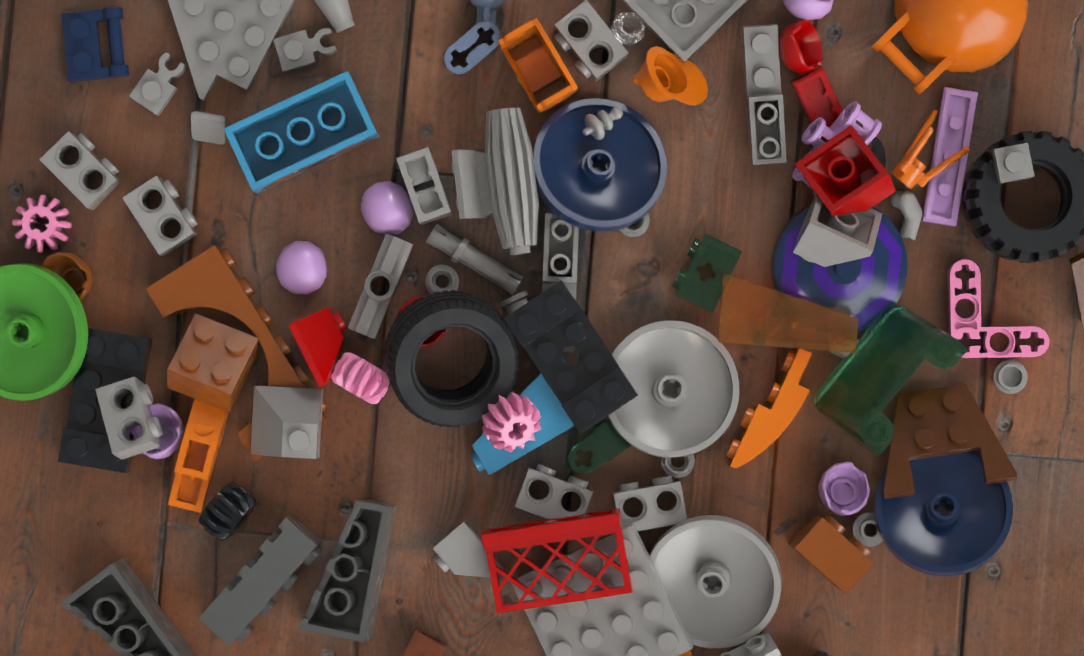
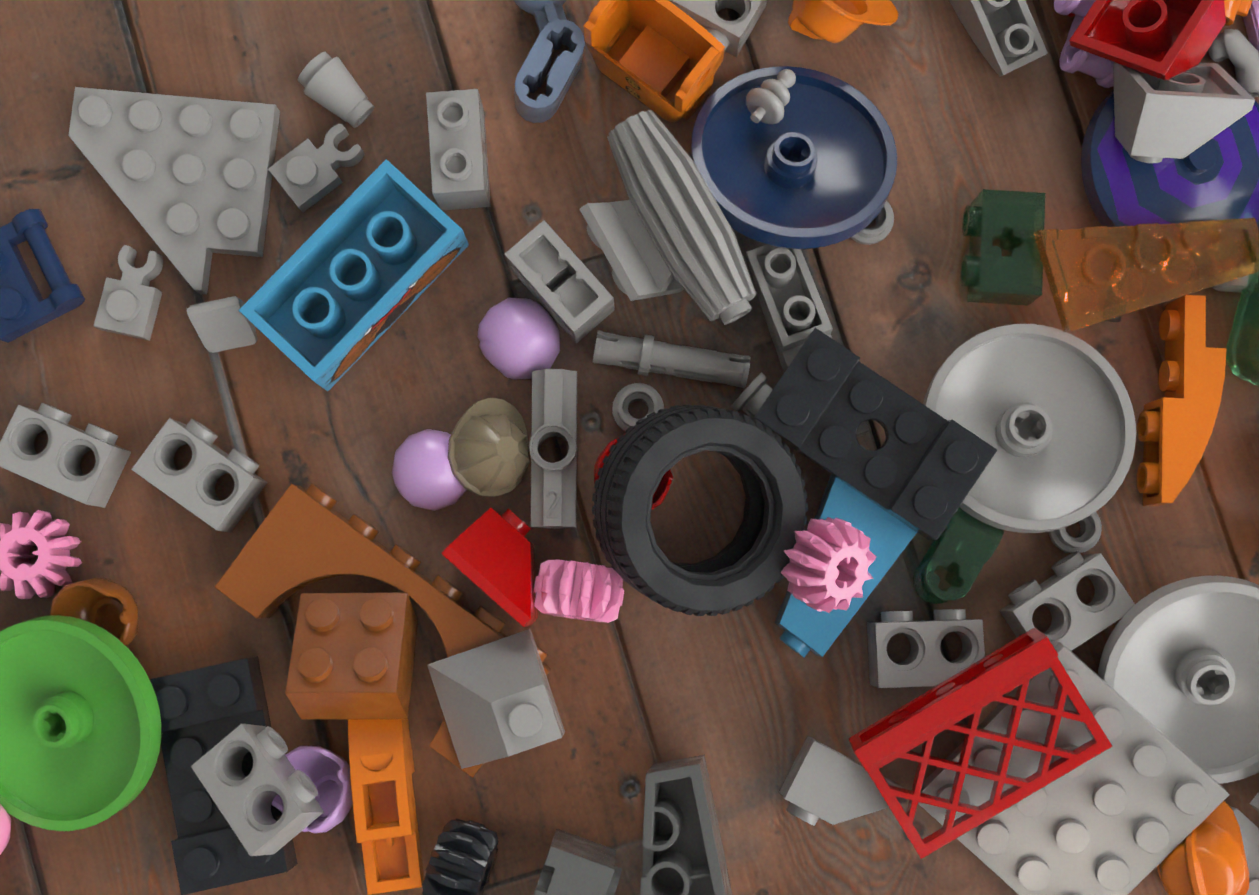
camera: 25 degrees left, 5 degrees down
none -> light grey brick [426,89,491,210]
none -> dark tan piece [448,397,530,497]

